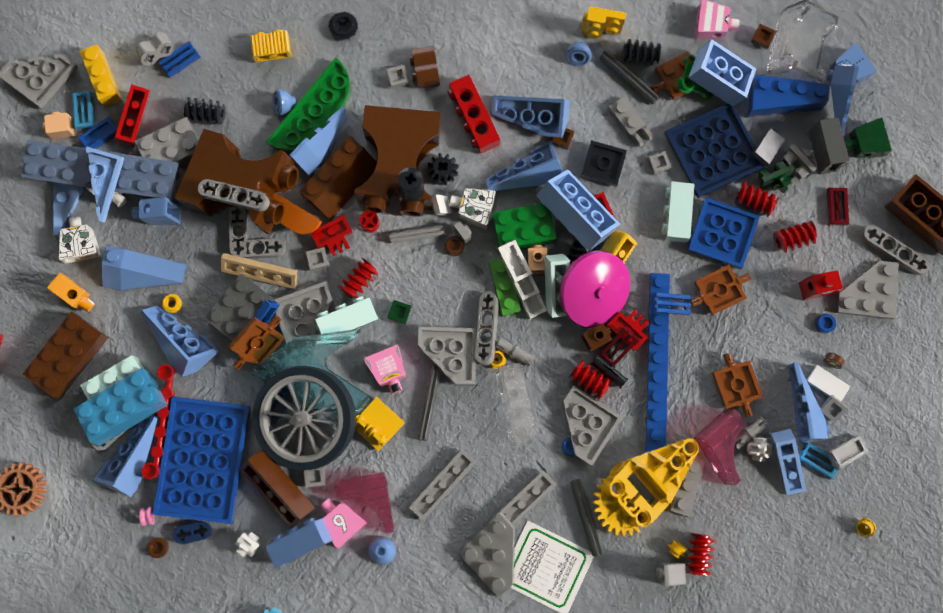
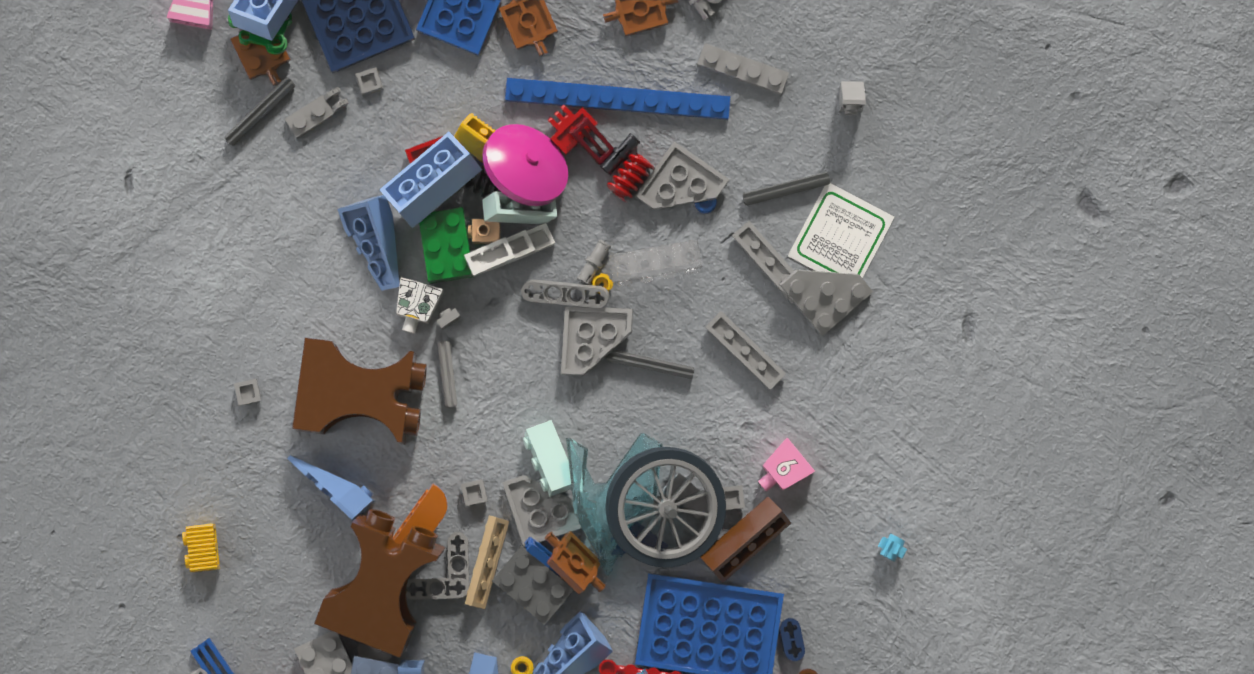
camera: 90 degrees left, 5 degrees up
black piece [184,97,225,125] -> none
light grey beam [198,179,270,212] -> none
white gear [235,532,260,557] -> none
medium blue brick [265,518,332,568] -> none
green plate [266,57,350,151] -> none
medium blue brick [273,89,296,115] -> none
reddish brown slope [299,136,377,221] -> none
red hinge [311,215,353,256] -> none
black gear [329,12,358,41] -> none
clear pink arch [335,472,395,533] -> none
red piece [337,257,379,299] -> none
yellow hinge [355,397,405,452] -> none
red wheel [360,211,380,233] -> none
bright pink torso [364,344,406,394] -> none
medium blue brick [368,537,396,565] -> none
dark green plate [387,300,412,325] -> none
black piece [398,167,424,202] -> none
reddish brown brick [409,46,440,88] -> none
black gear [427,153,459,185] -> none
white tile [432,195,452,216] -> none
reddish brown tile [445,236,464,256] -> none
red brick [447,74,501,154] -> none
bright green plate [489,258,521,317] -> none
medium blue wedge [492,95,570,137] -> none
reddish brown tile [551,128,575,150] -> none
medium blue brick [566,41,592,66] -> none
yellow plate [580,6,626,39] -> none
black plate [581,140,627,187] -> none
reddish brown brick [581,323,613,353] -> none
yellow connector [592,439,699,536] -> none
black piece [621,39,661,66] -> none
blue tile [653,293,691,315] -> none
light aqua brick [662,181,694,243] -> none
yellow plate [668,540,687,558] -> none
red piece [685,533,715,576] -> none
clear pink arch [693,409,746,485] -> none

